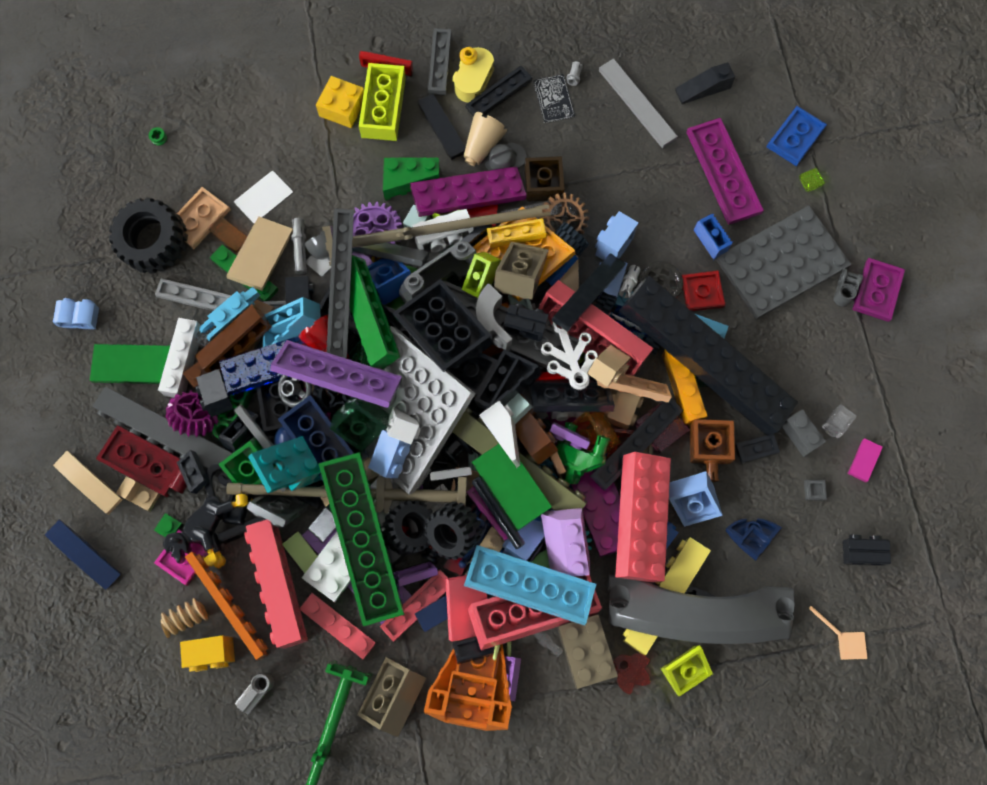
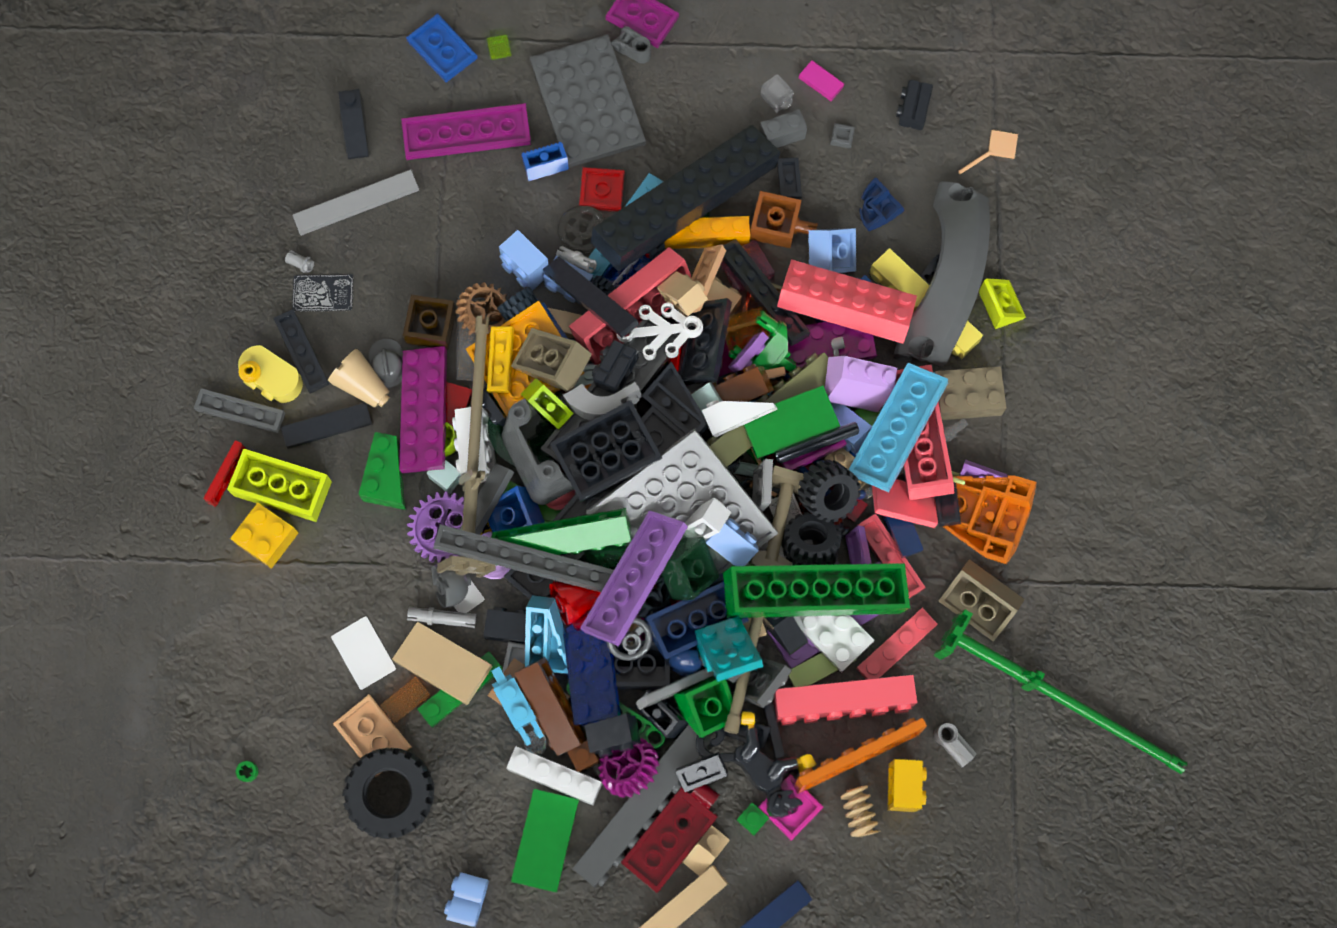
camera: 80 degrees left, 0 degrees up
light grey tile [155,278,232,311] -> none
clear red plate [613,653,650,695] -> none
none -> light grey hand [831,337,845,357]

